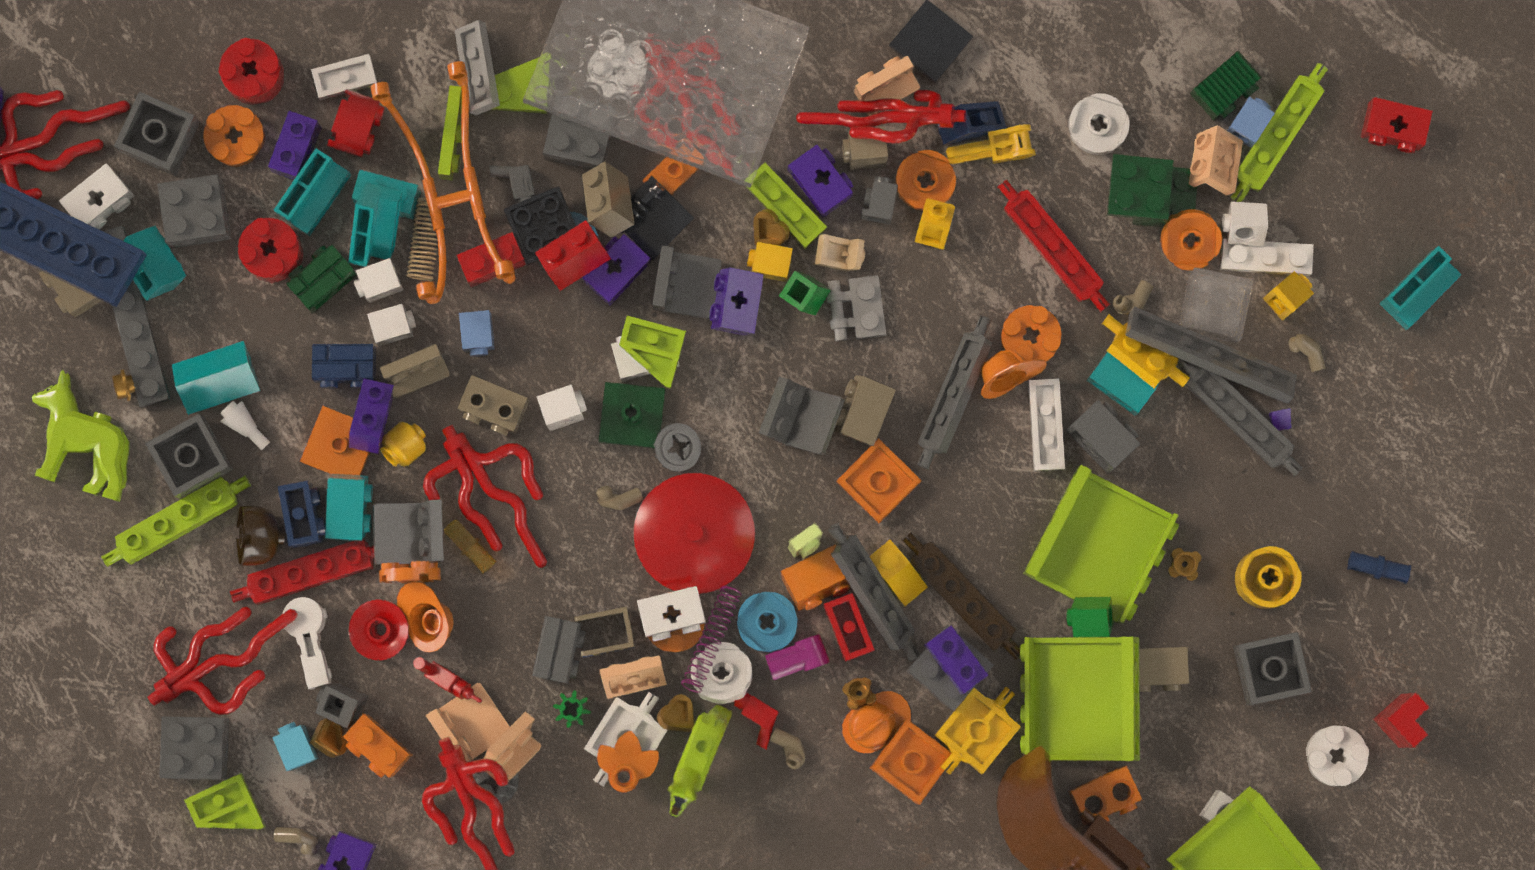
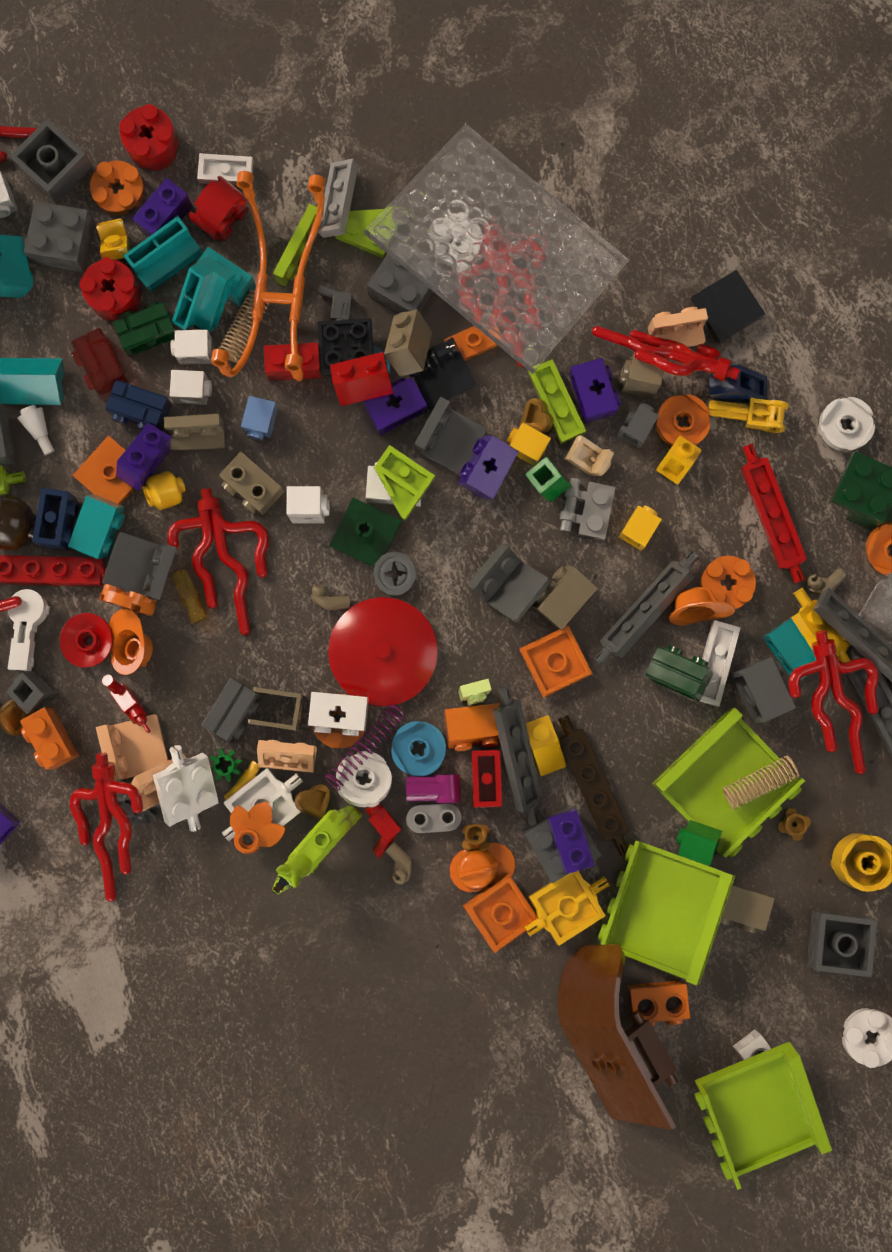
camera: 20 degrees right, 0 degrees up
none -> clear red brick [71,328,129,395]
none -> yellow bracket [96,219,130,260]
none -> white plate [153,745,219,832]
none -> yellow helmet [224,760,261,800]
none -> light grey plate [406,803,461,833]
none -> yellow brick [618,505,662,551]
none -> dark green brick [645,645,713,702]
none -> tan piece [723,756,799,810]
none -> red plant [788,630,879,775]

